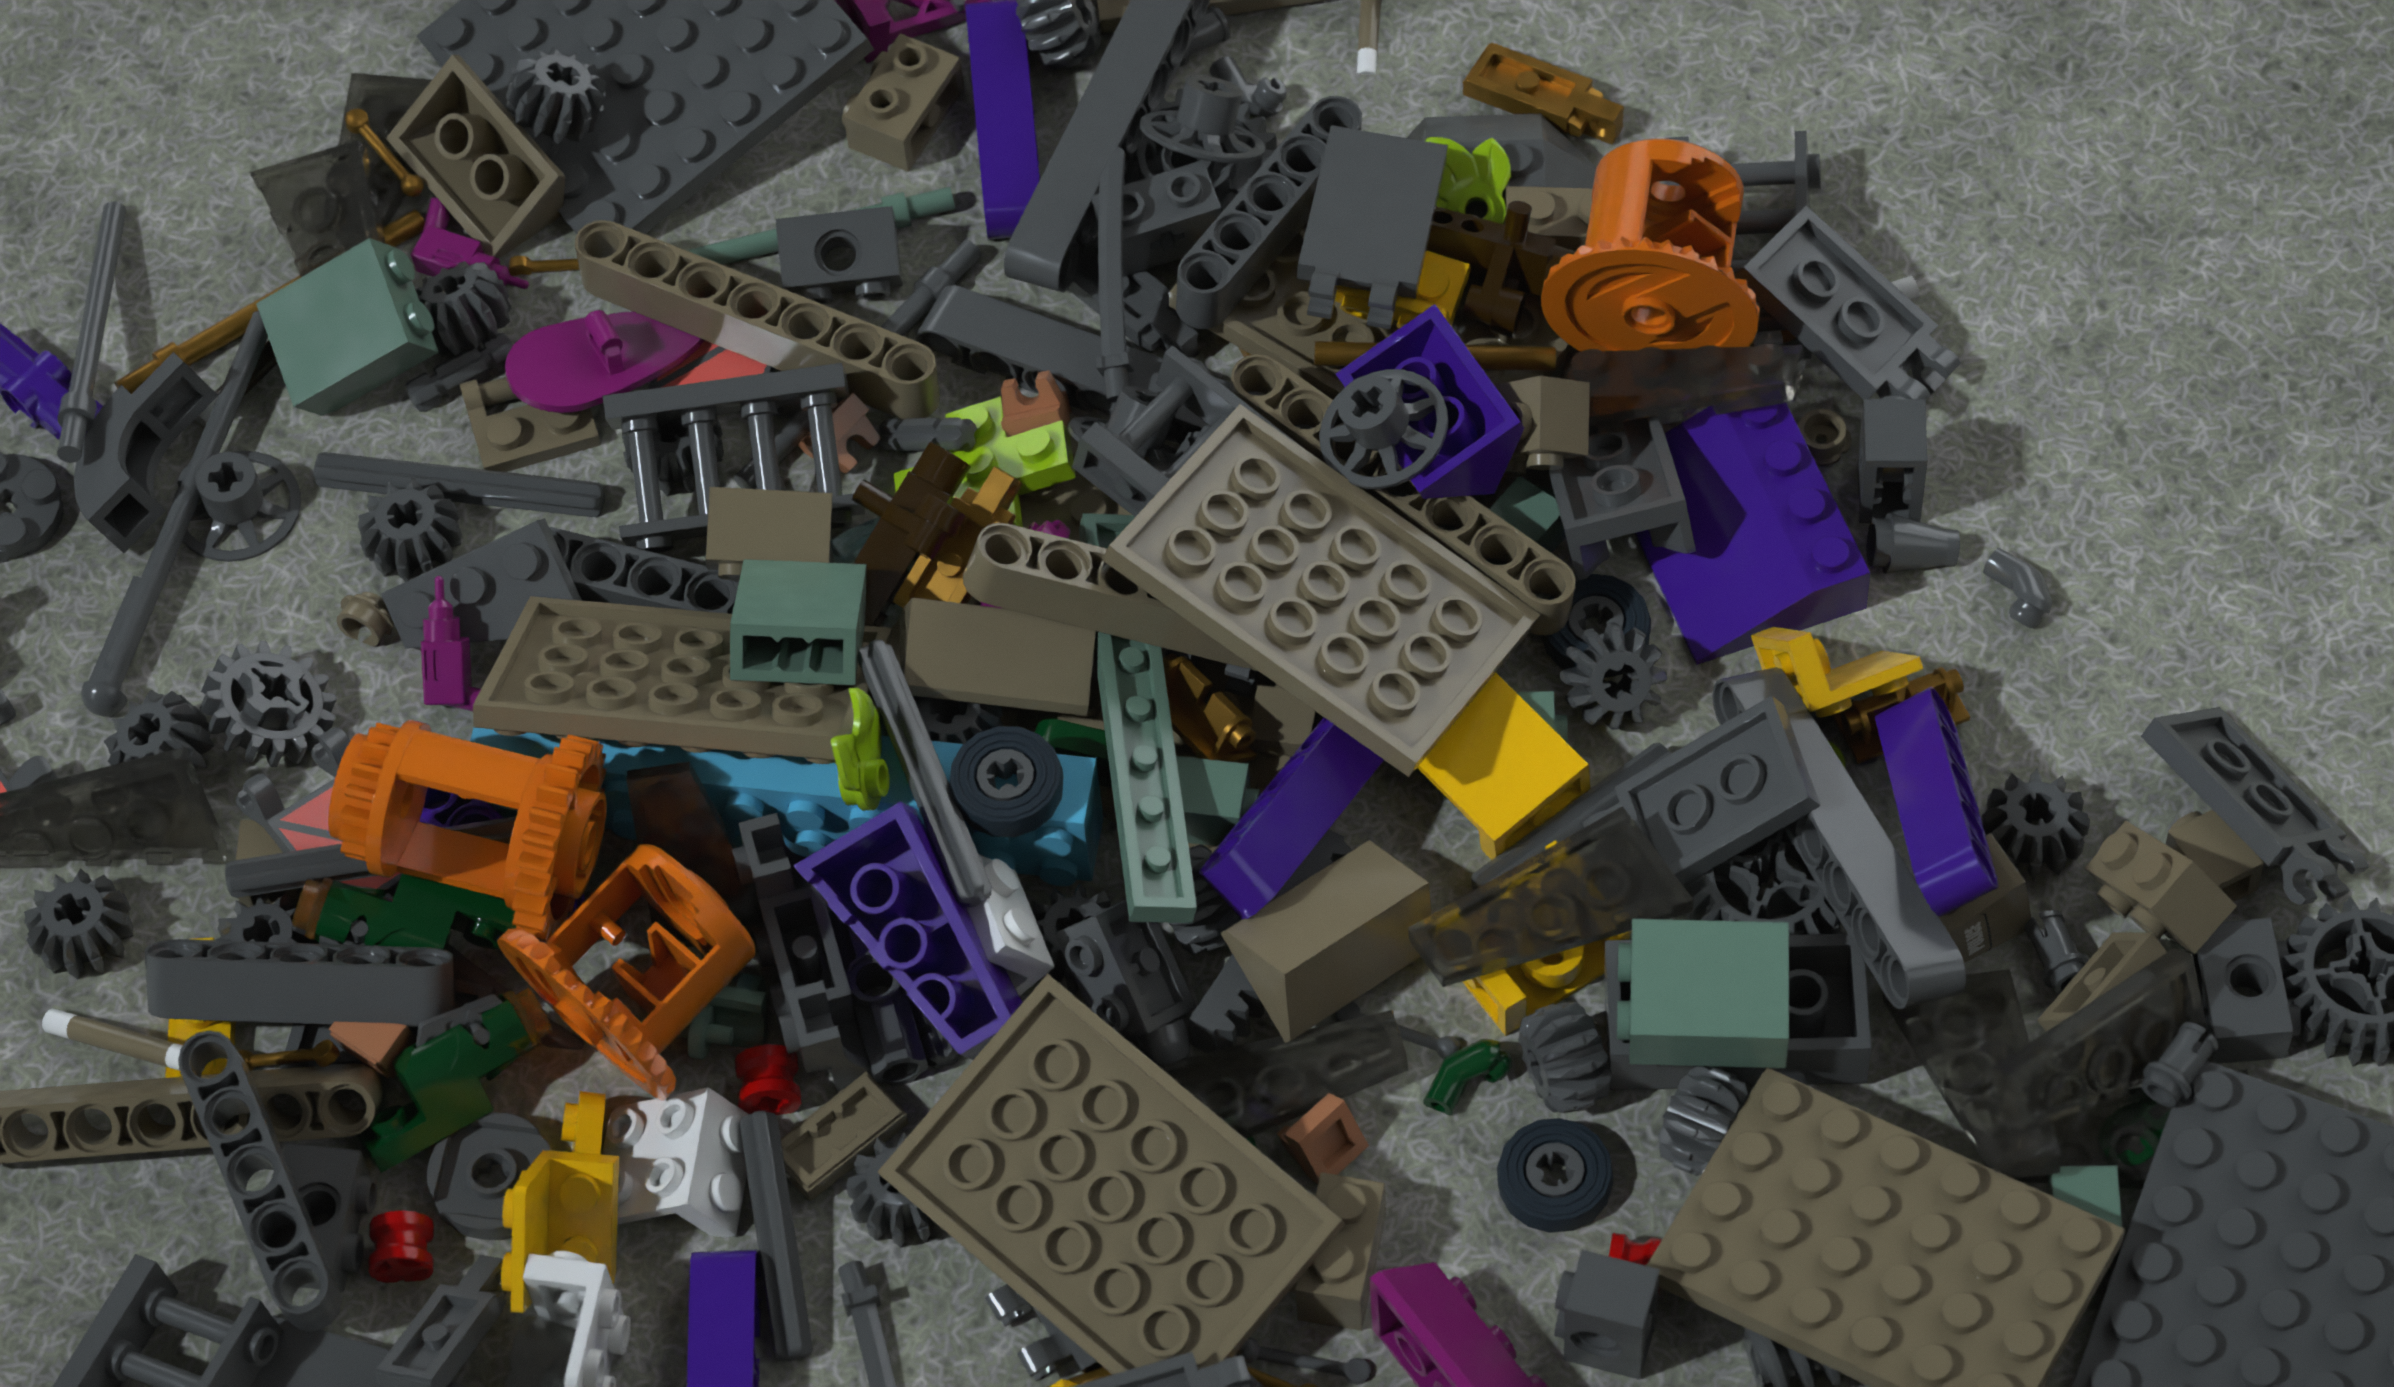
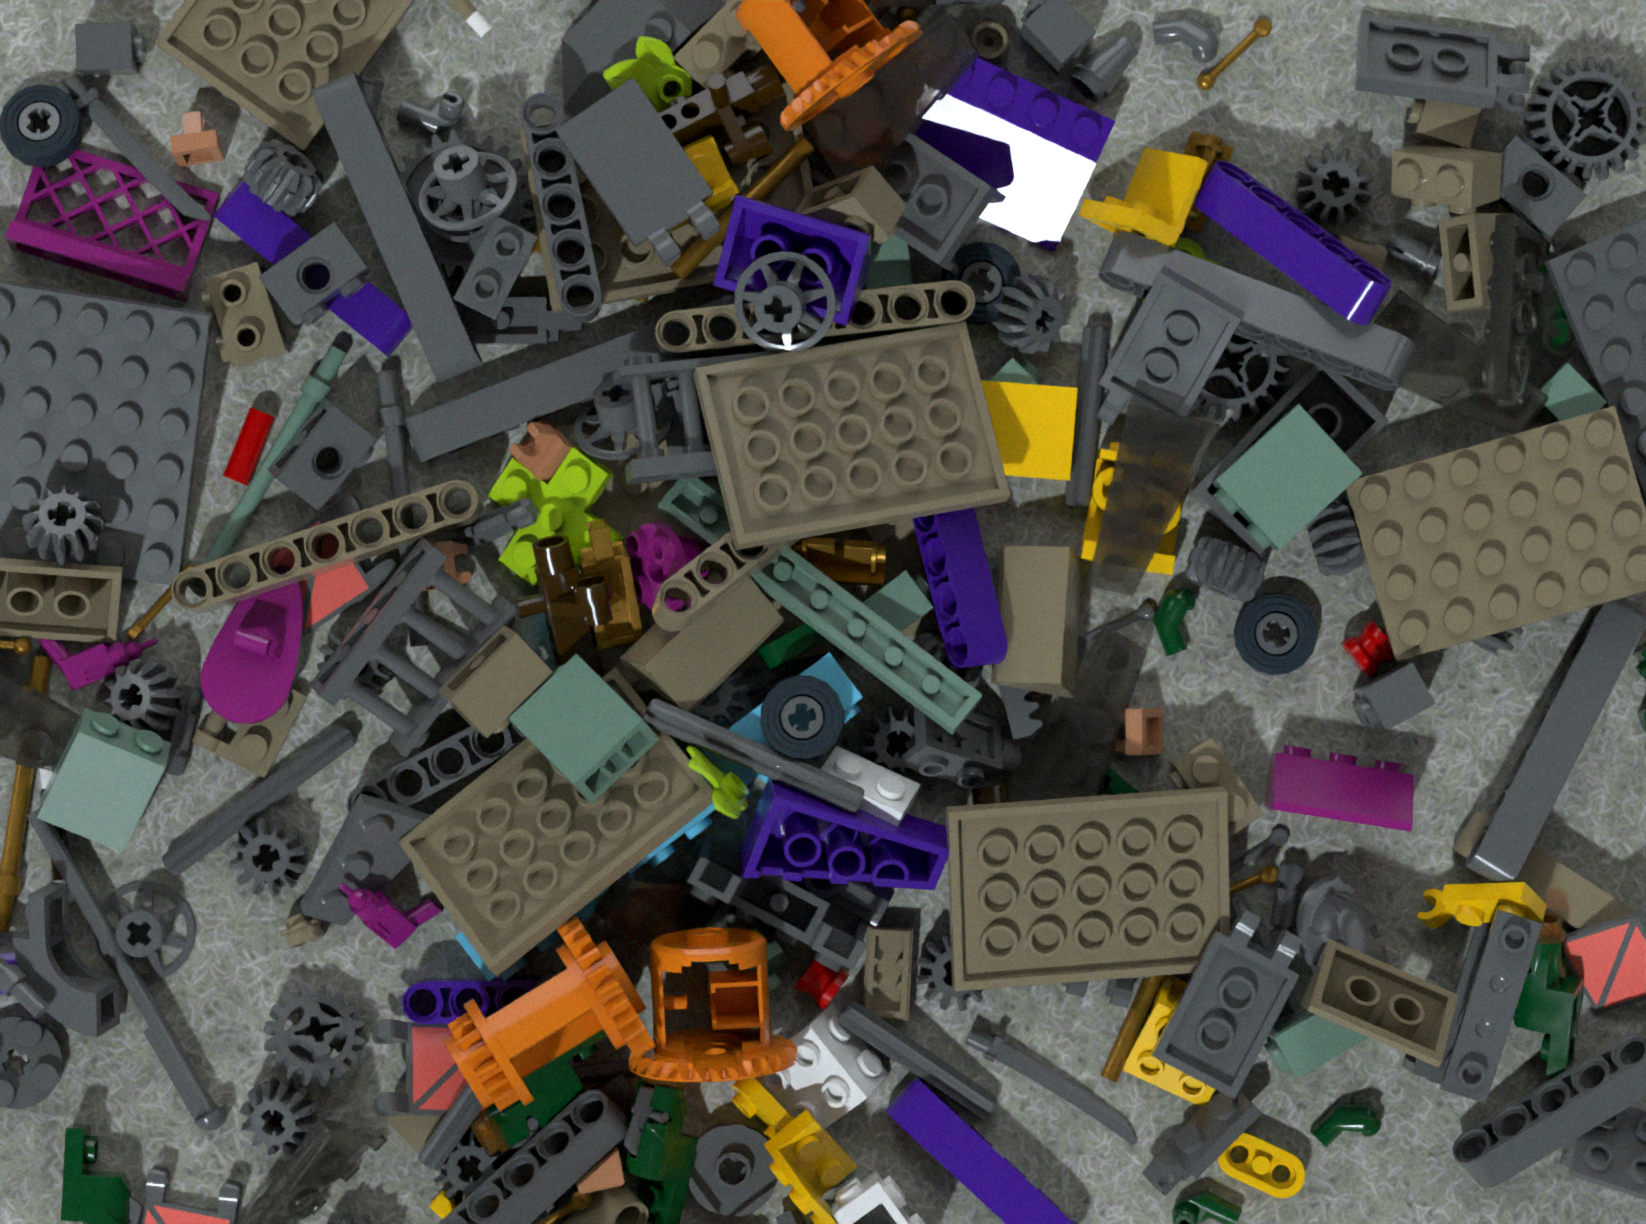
camera: 50 degrees left, 30 degrees up
dark grey sword [1095,147,1134,402] -> none
dark grey pin [2142,1022,2218,1107] -> none
none -> red axle [222,407,276,486]
none -> dark grey brick [259,222,372,326]
none -> pearl gold hinge [1197,19,1272,91]

